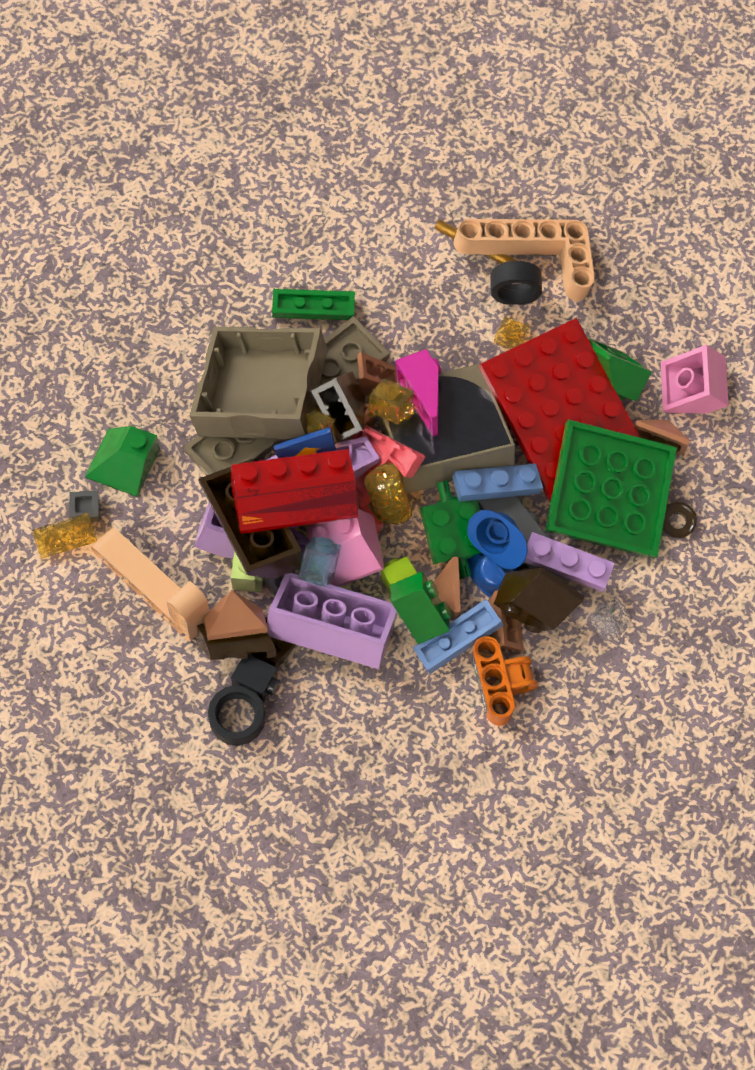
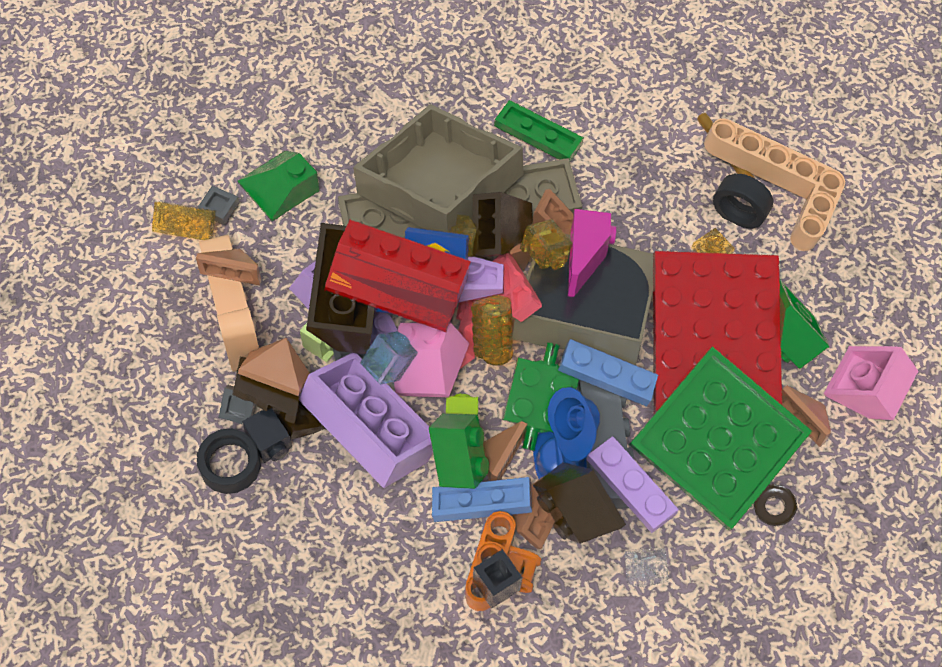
camera: 30 degrees right, 5 degrees down
none -> nougat slope [196,249,261,286]
none -> dark grey plate [218,385,256,424]
none -> black brick [472,549,523,609]

